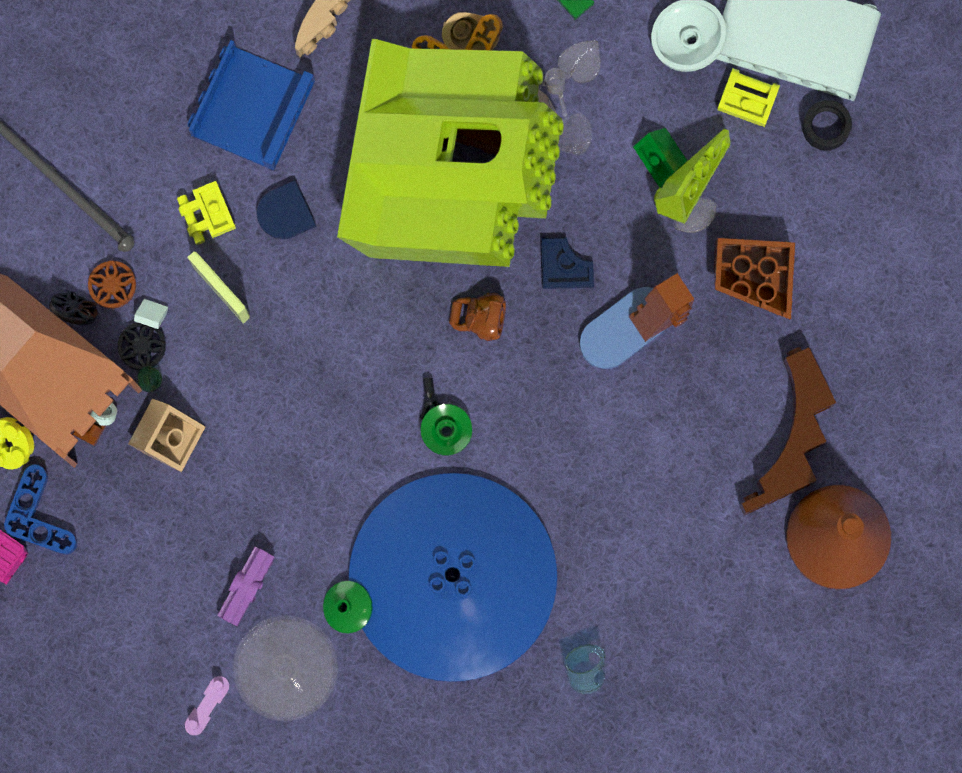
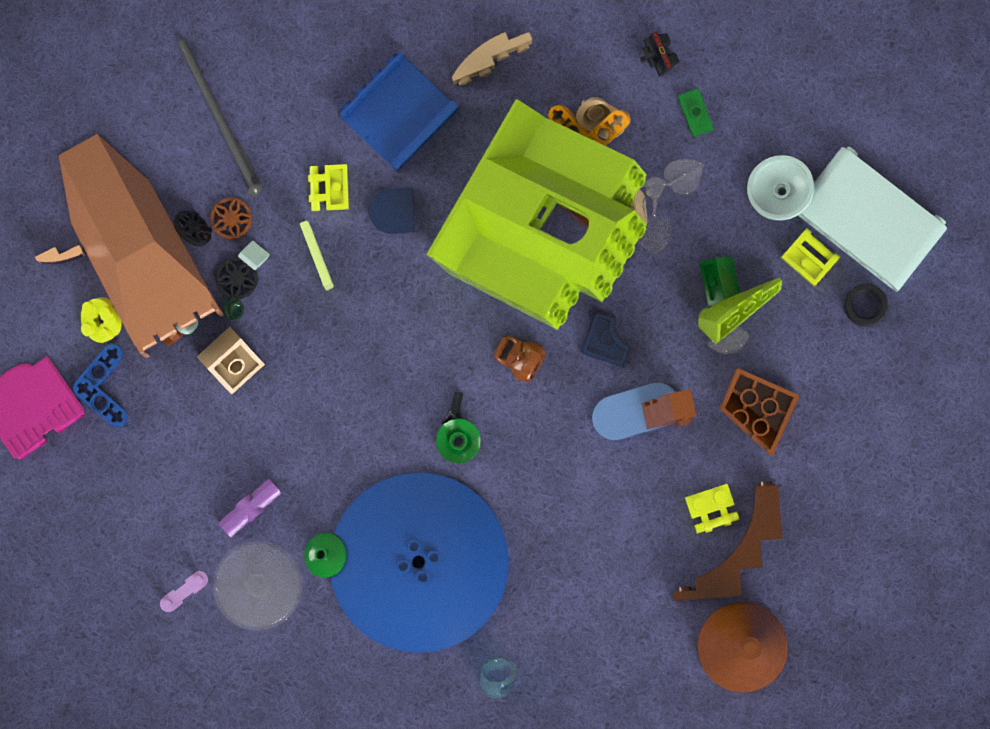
camera: 15 degrees right, 5 degrees up
none -> neon yellow plate [685,484,740,534]

